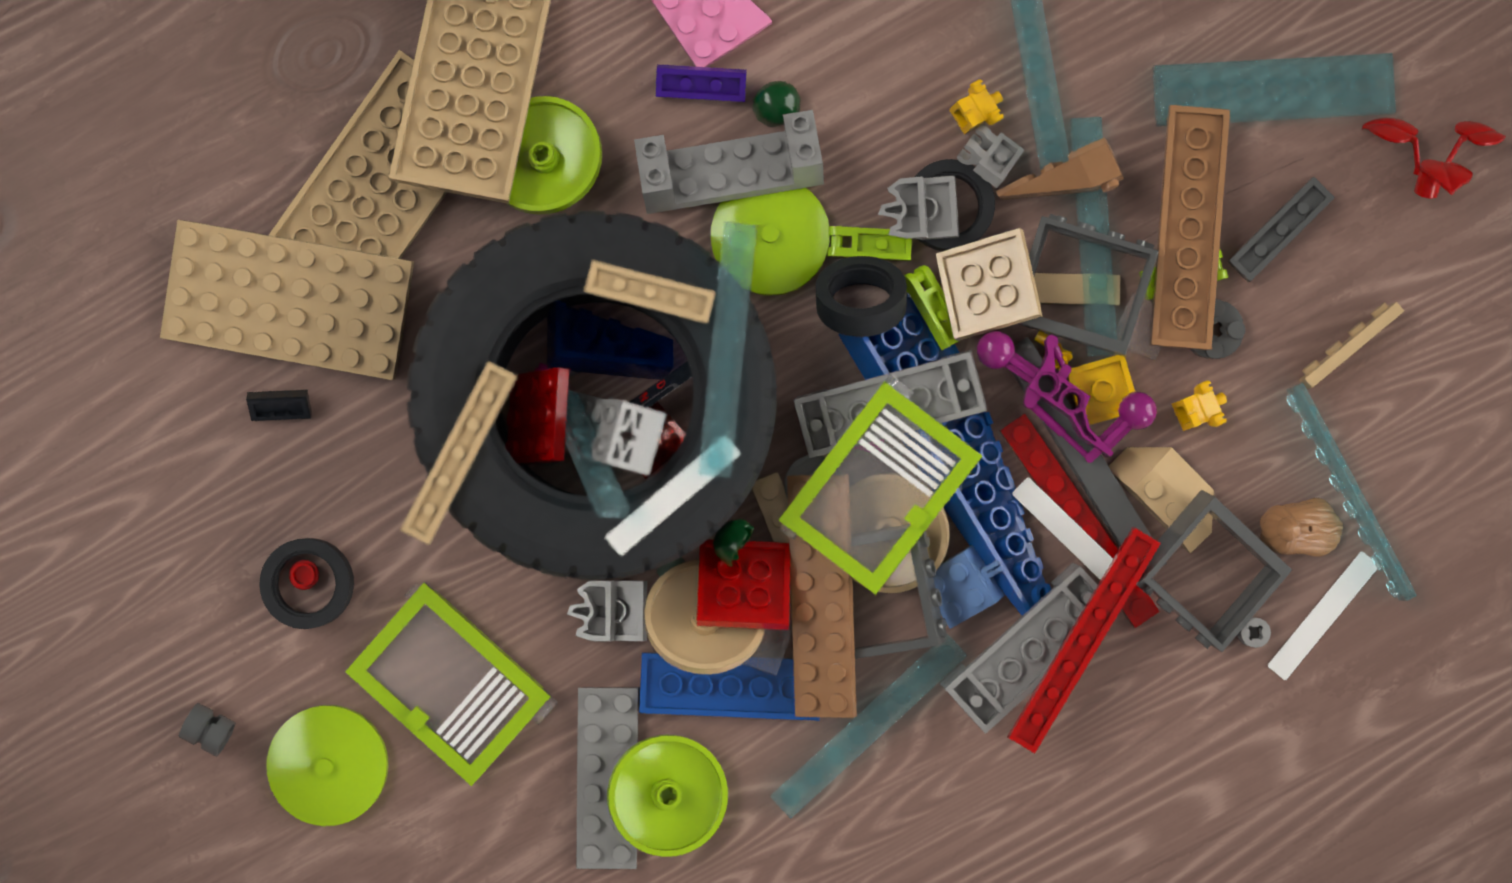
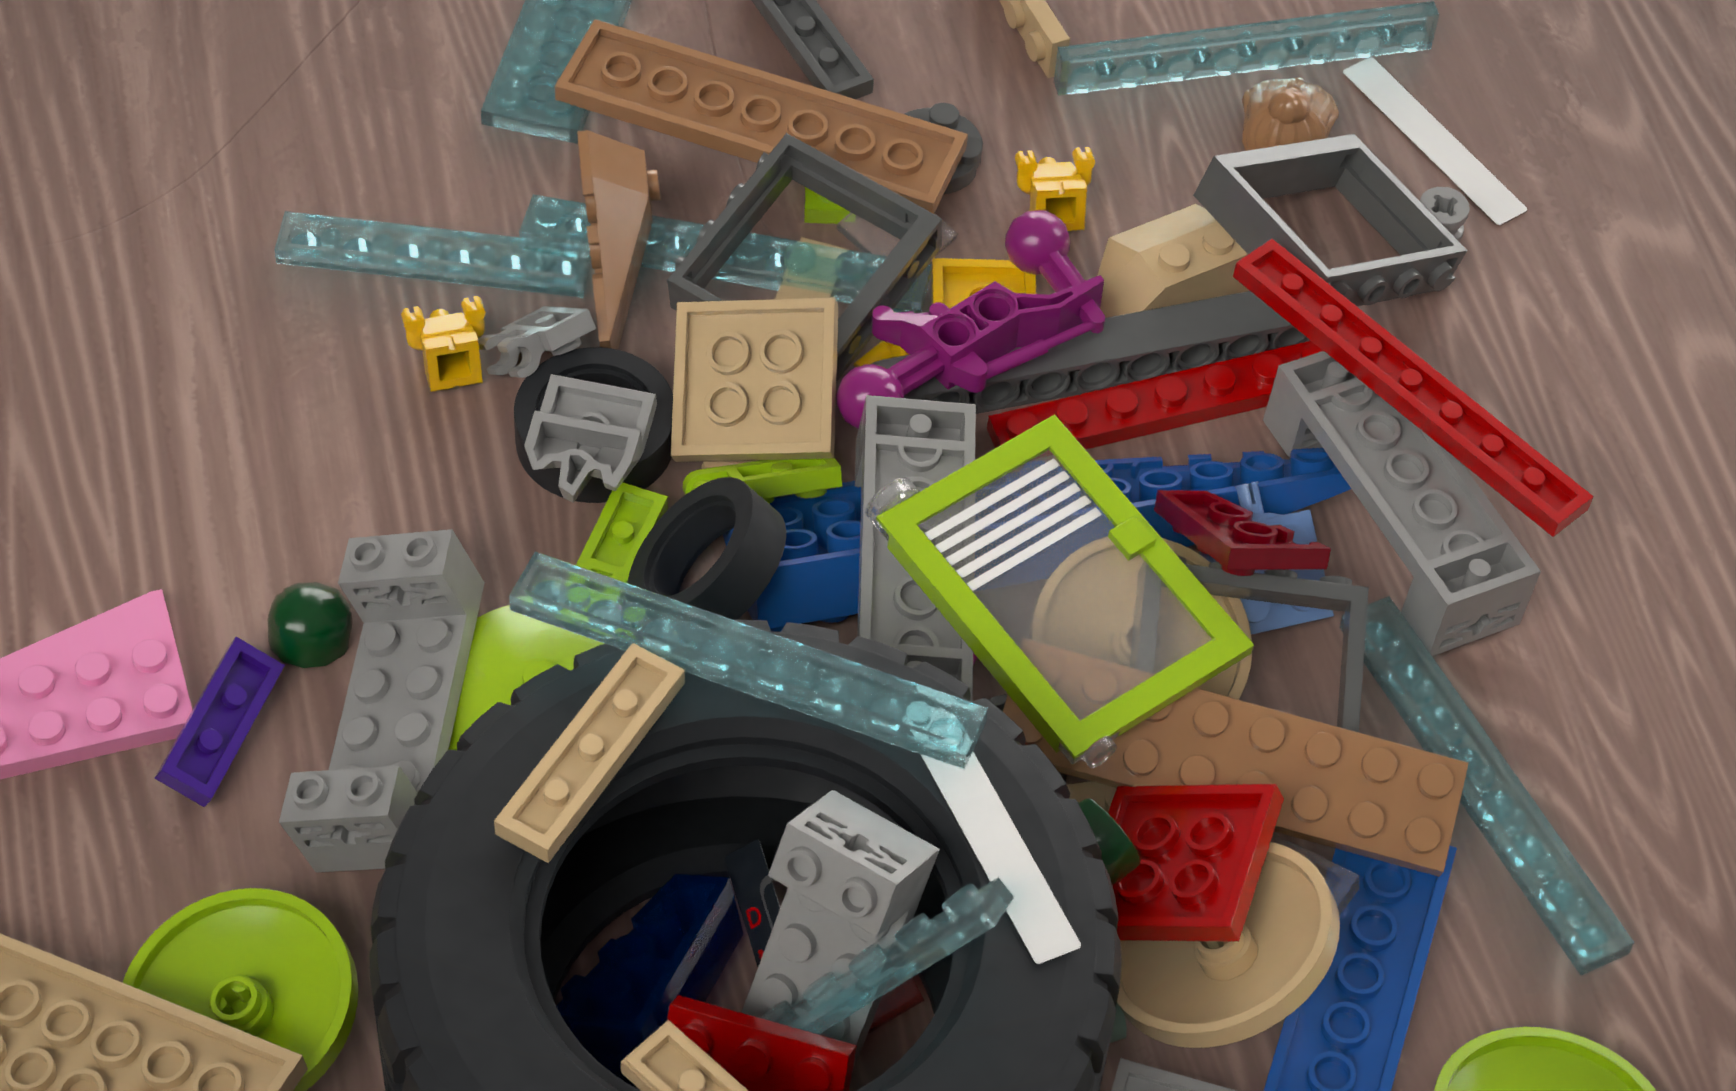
camera: 75 degrees left, 35 degrees down
white sticker [1012,477,1113,580] -> none
none -> dark red wing [1154,490,1331,576]

